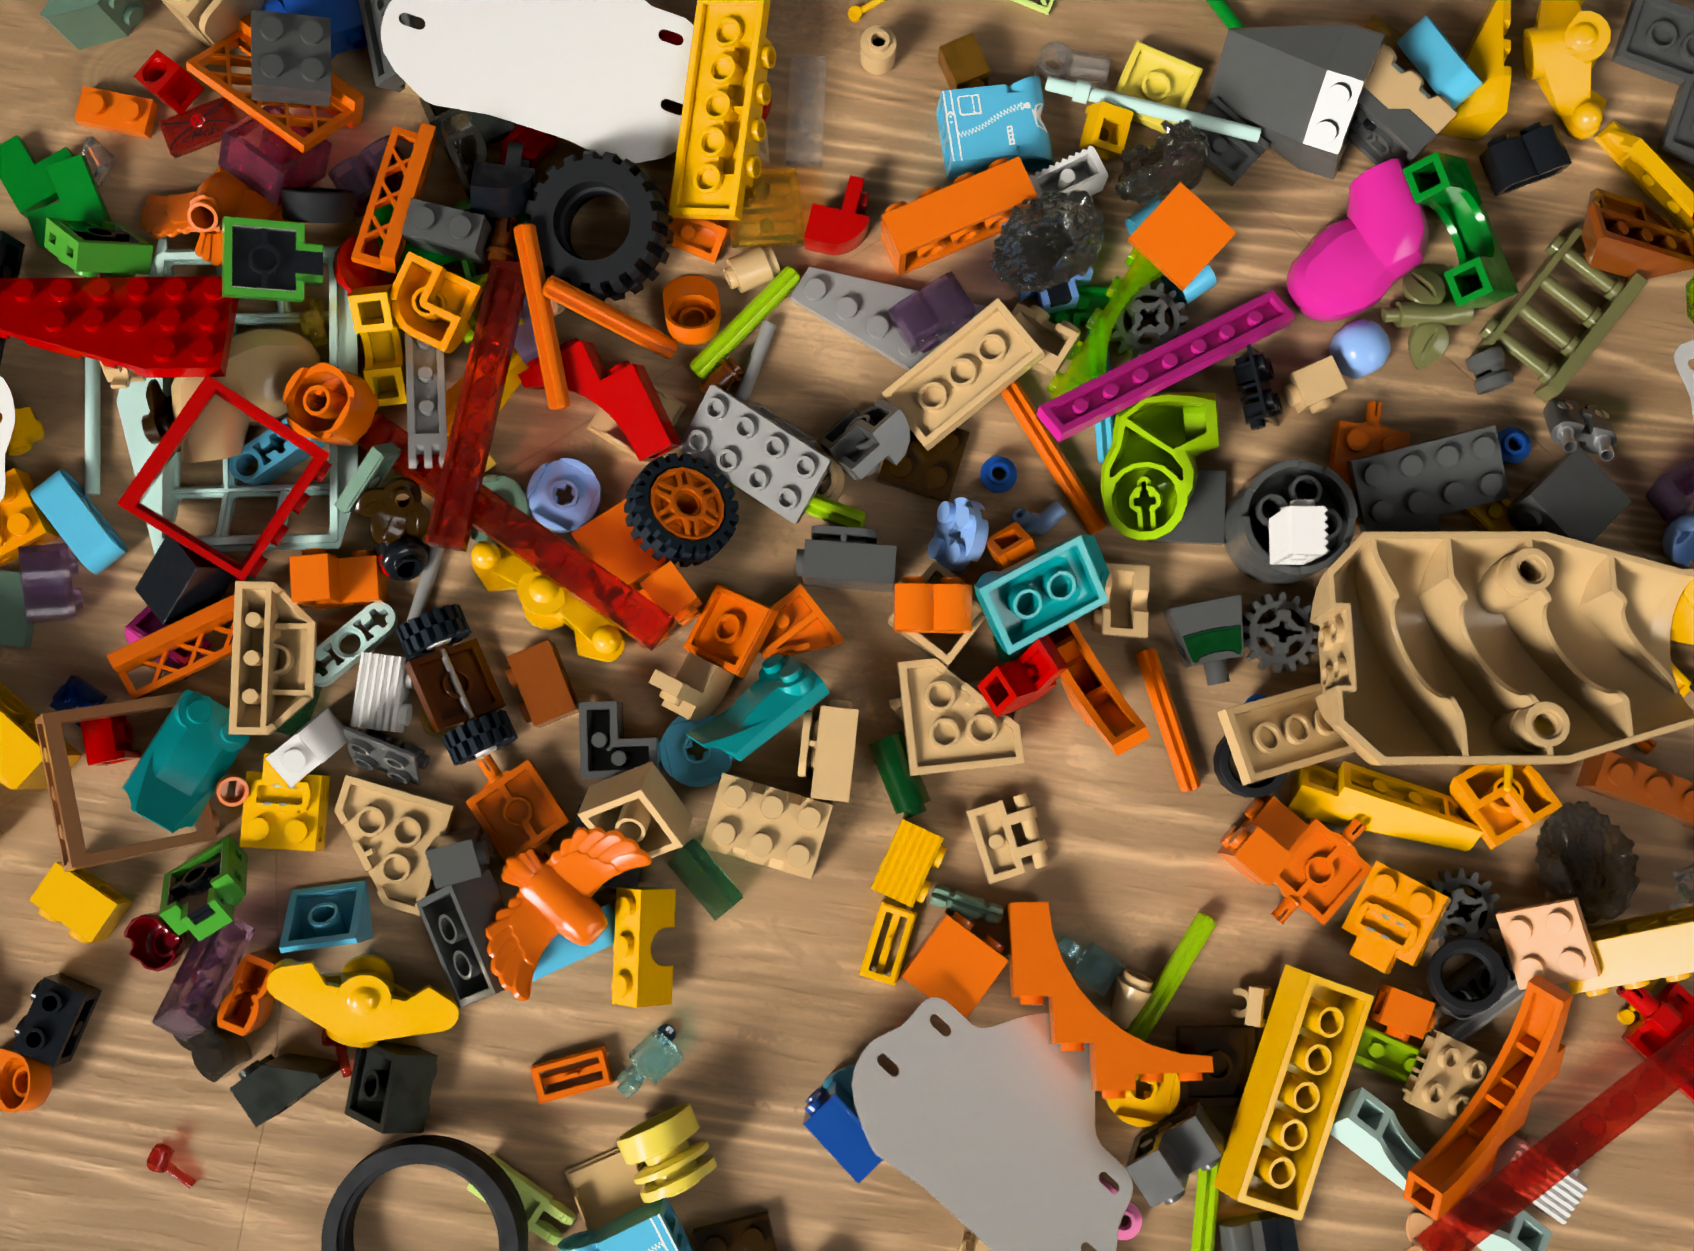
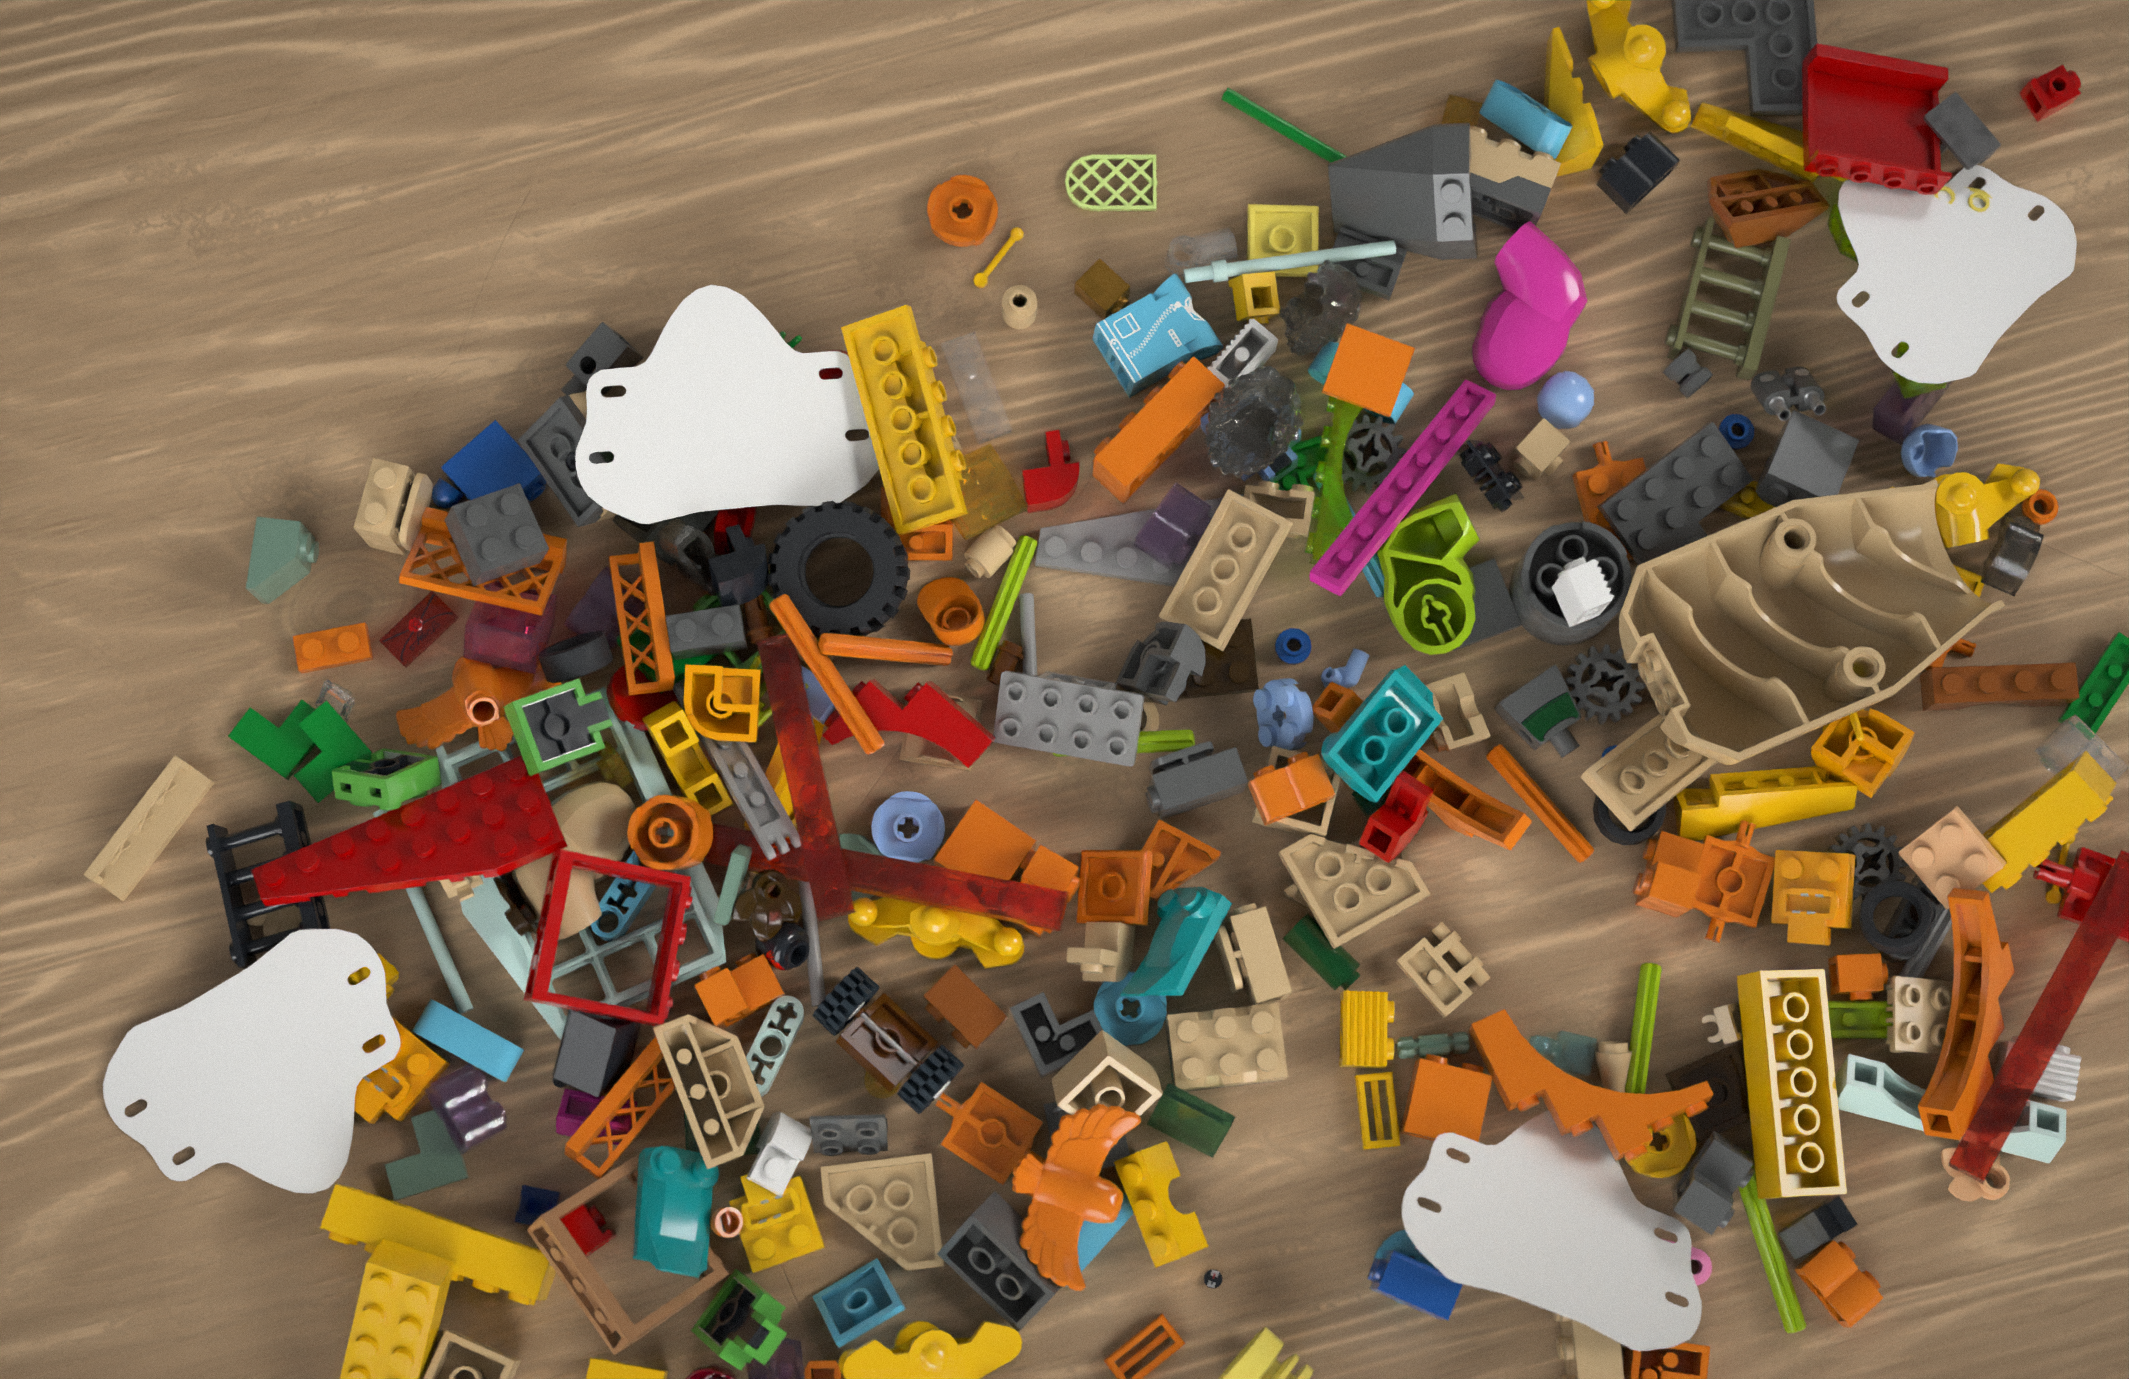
camera: 30 degrees left, 5 degrees down
red brick [133,49,204,116] -> none
white brick [350,652,414,733] -> none
dark grey brick [425,825,494,889] -> none
clear light blue plate [616,1028,683,1098] -> none
wheel [624,453,739,567] -> none
orange axle [1001,379,1107,535] -> none
olive plant [1380,268,1474,370] -> none
green arch [1402,151,1519,309] -> none
clear smoke hair [1534,801,1641,924] -> none

